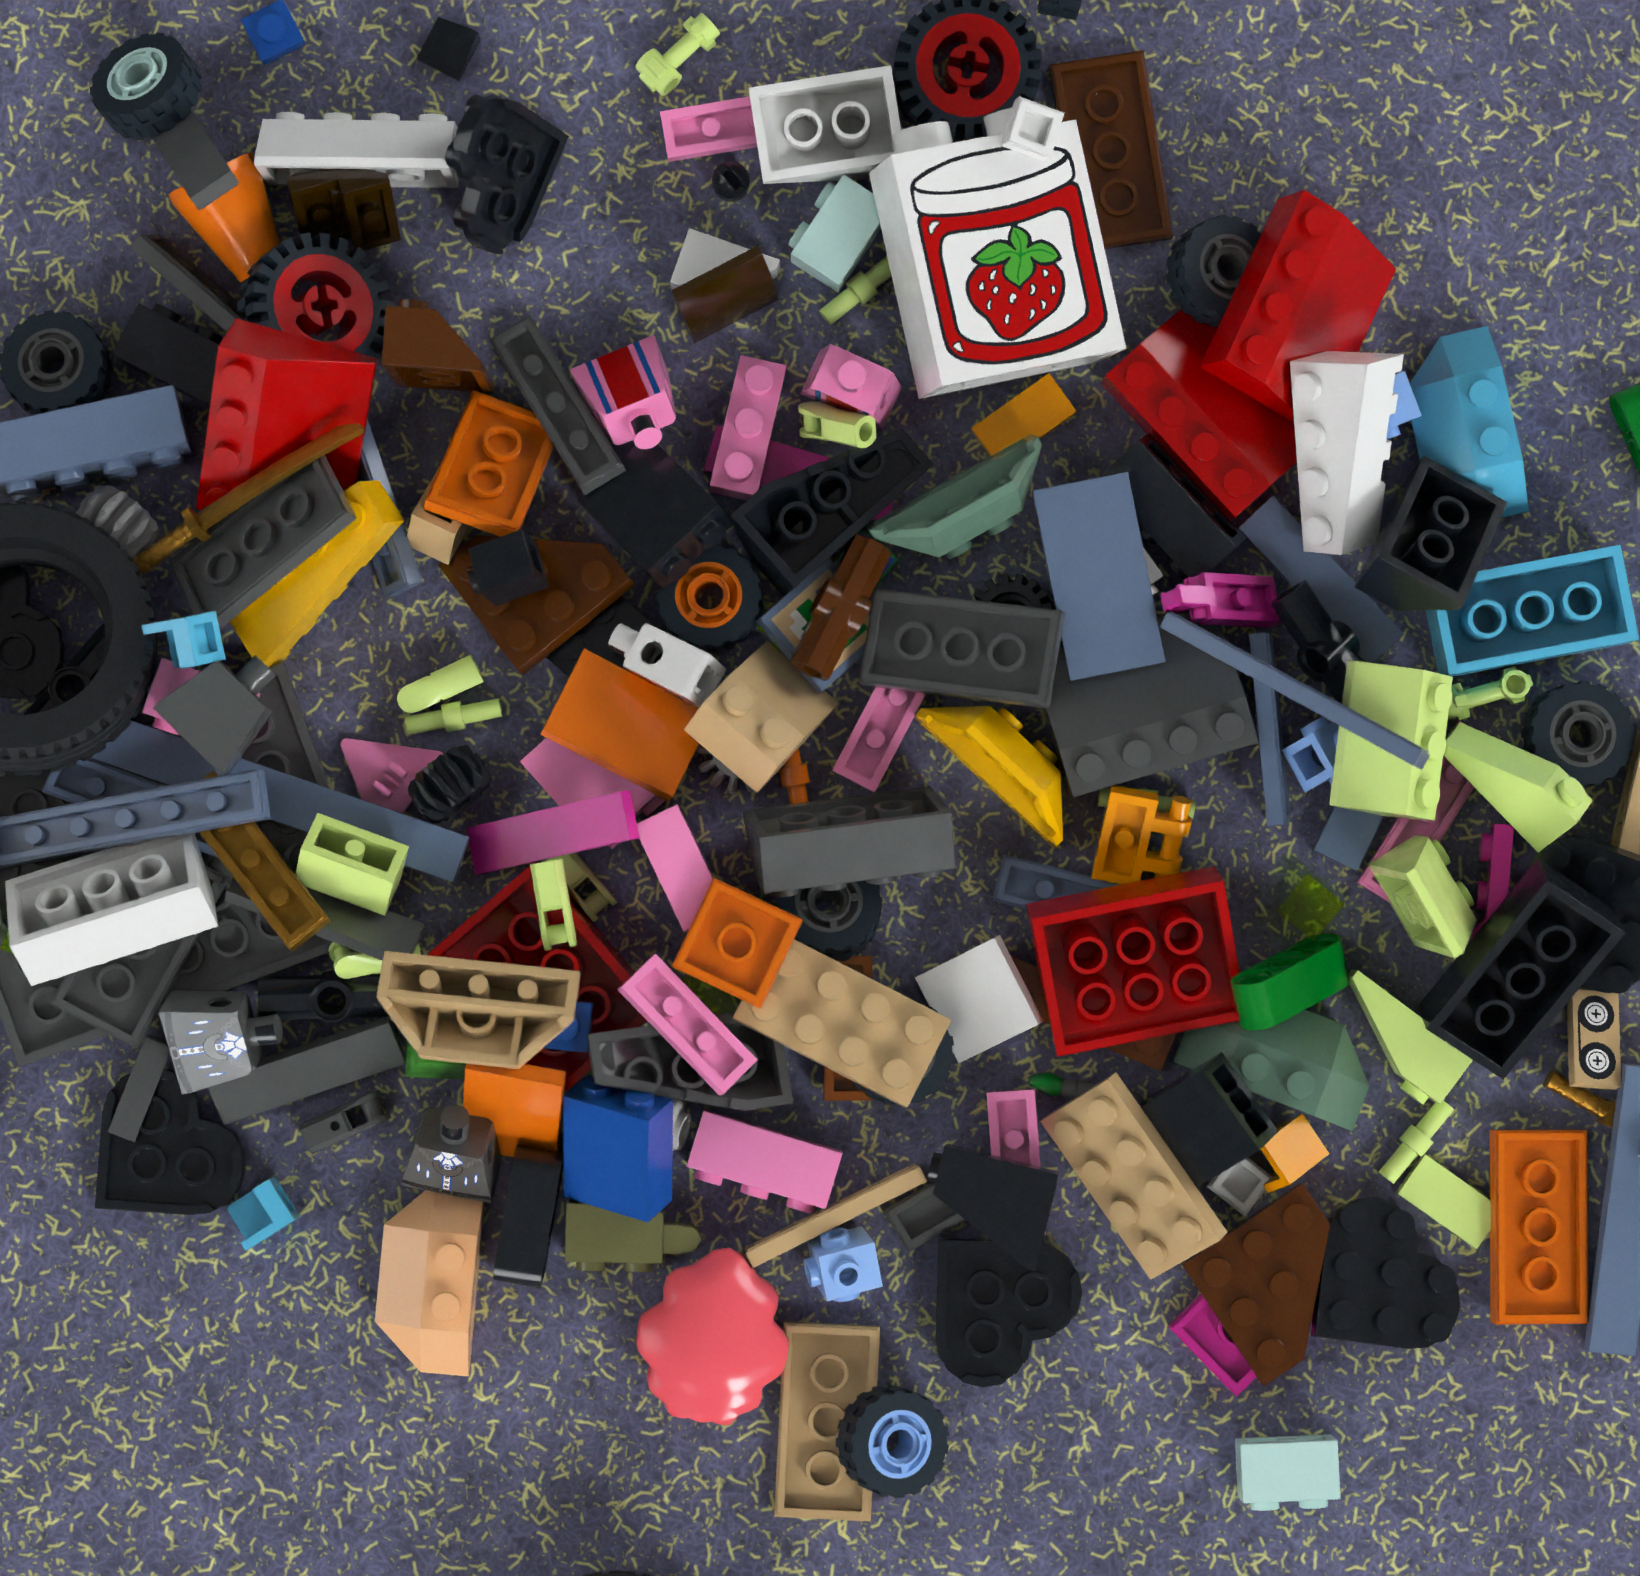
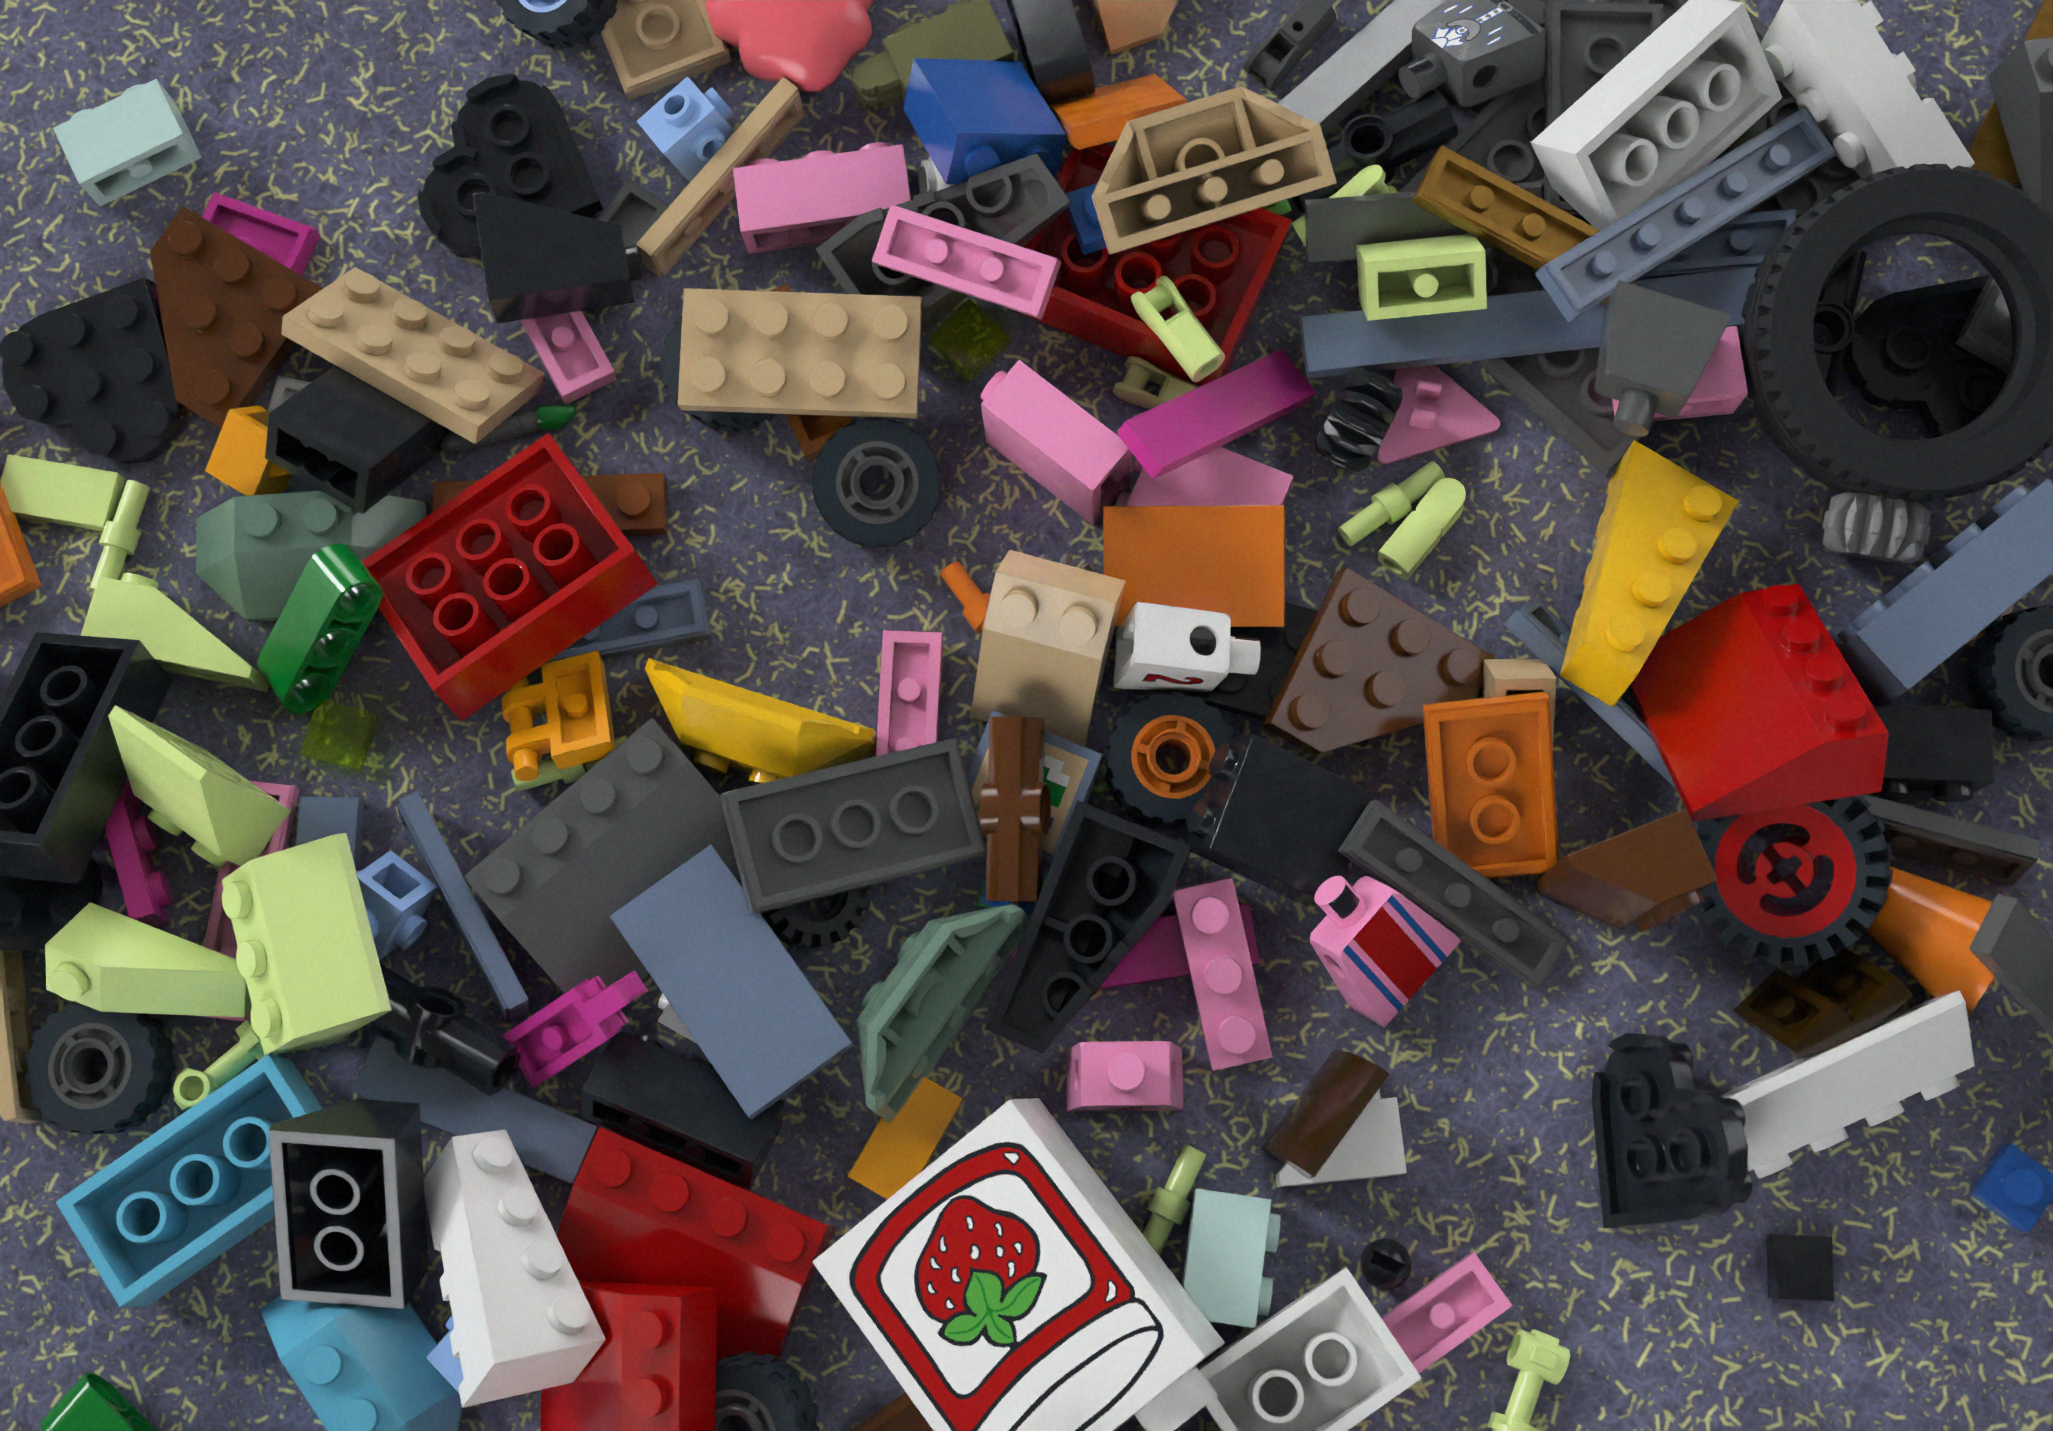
camera: 165 degrees right, 10 degrees down
pearl gold sword [133,424,365,574] -> none
medium azure panel [141,611,226,669] -> none
dark grey tile [169,455,357,629] -> none
dark grey torso [401,1105,501,1203] -> none
black brick [467,529,549,606] -> none
orange tile [671,878,803,1009] -> none
dark grey slope [743,786,955,897] -> none
yellowish green bar [798,401,876,448] -> none
white tile [915,935,1044,1063] -> none
sand blue tile [1159,611,1430,770] -> none

